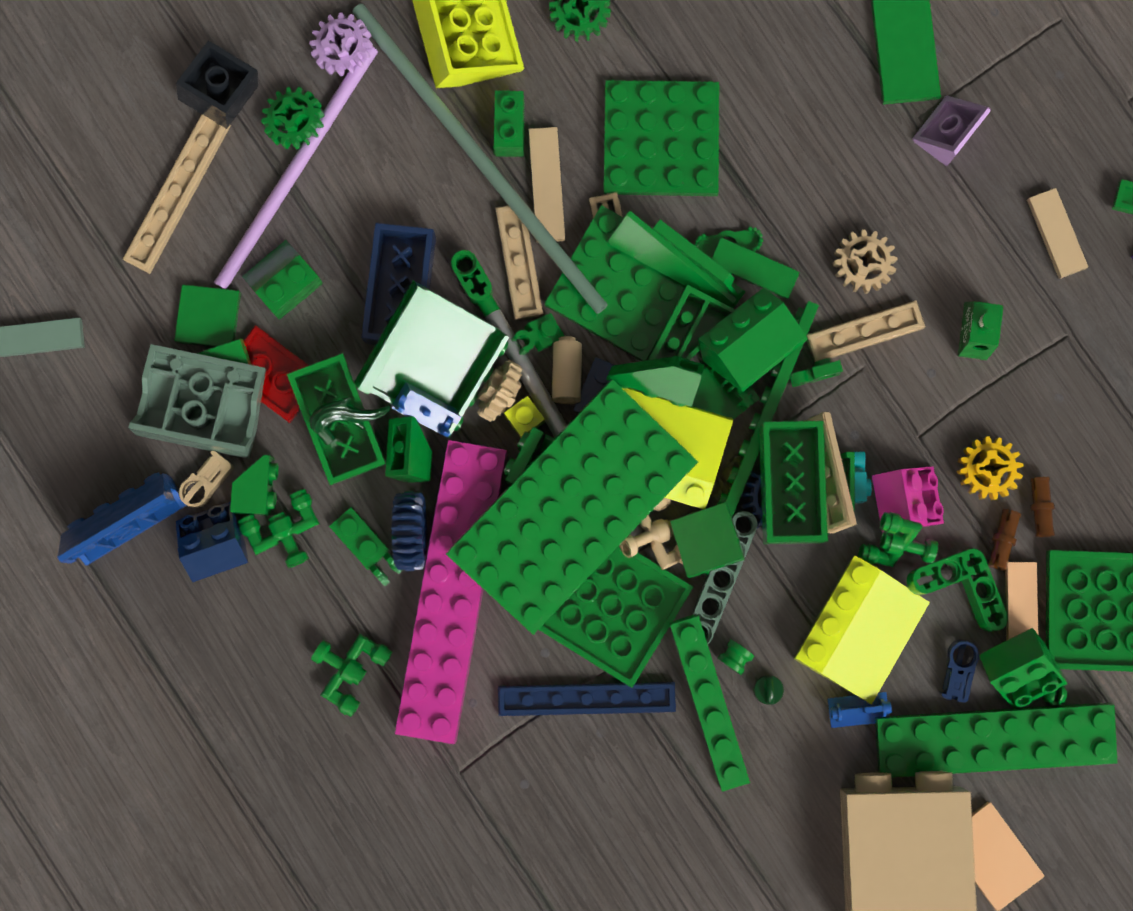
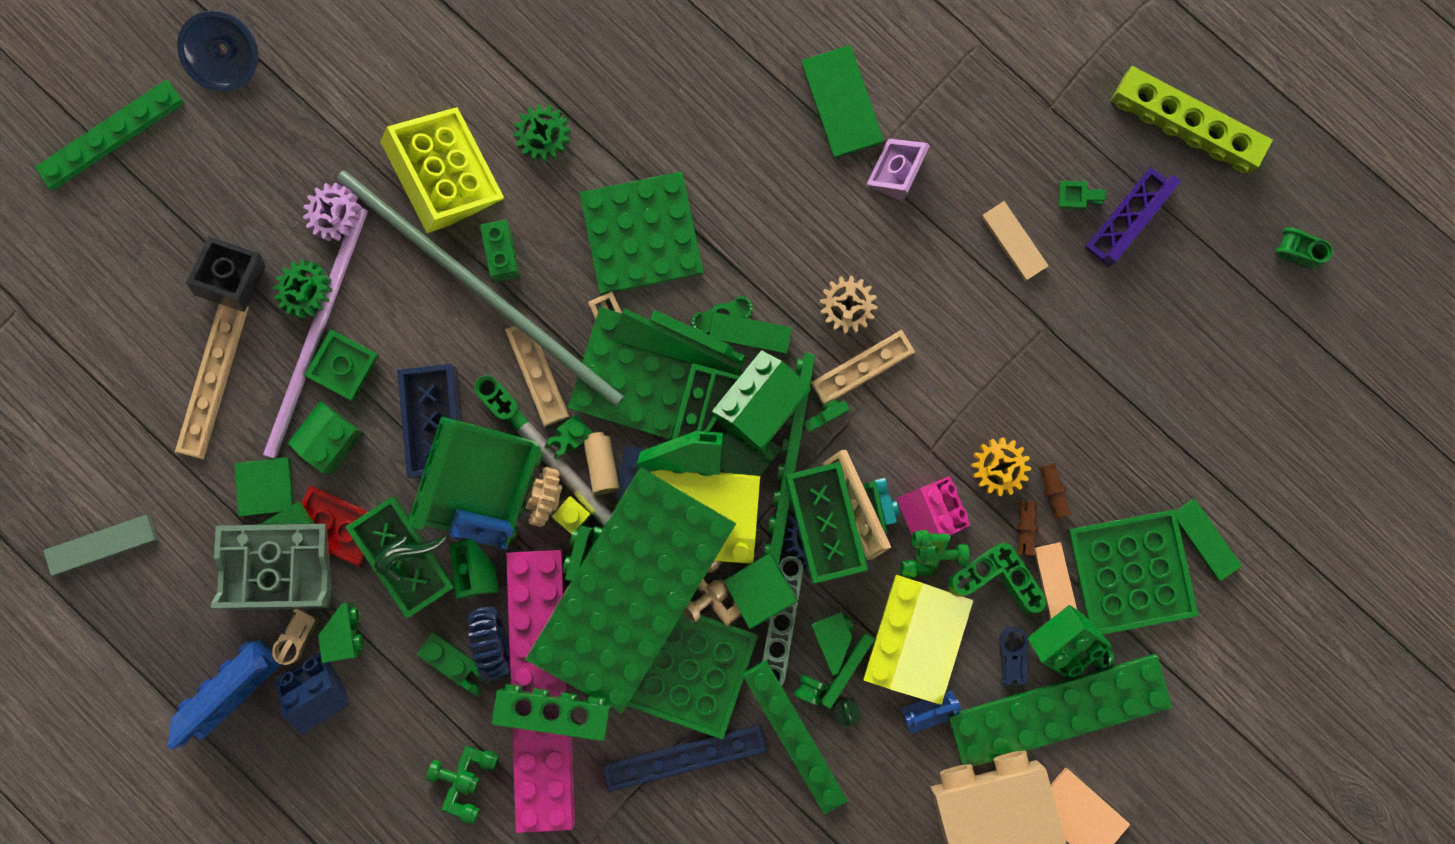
camera: 15 degrees left, 0 degrees up
green piece [238,489,320,569] -> none
tan tile [529,127,565,243] -> none
green torso [958,301,1003,360] -> none
none -> green plate [304,329,380,402]
none -> green brick [492,684,611,741]
none -> green slope [810,611,854,676]
none -> green tile [820,633,875,709]

